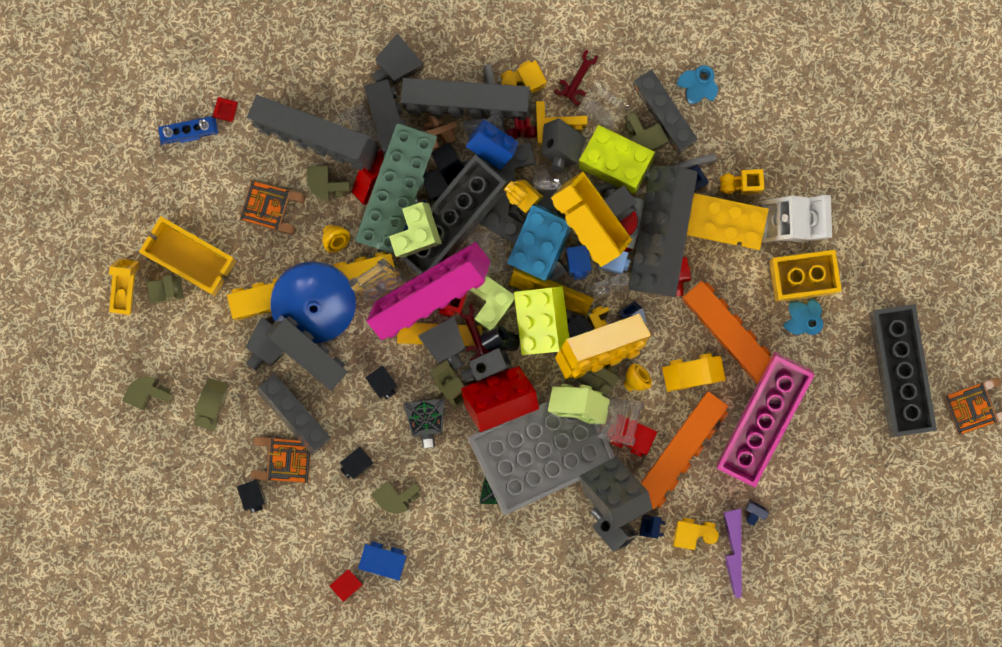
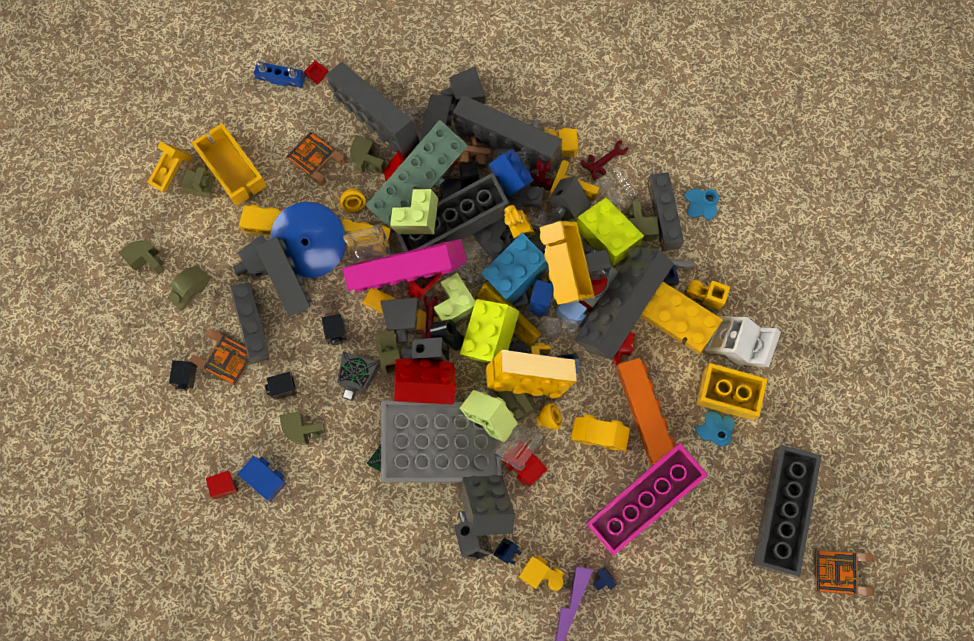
camera: 25 degrees right, 10 degrees down
orange brick [641,391,729,510] -> none

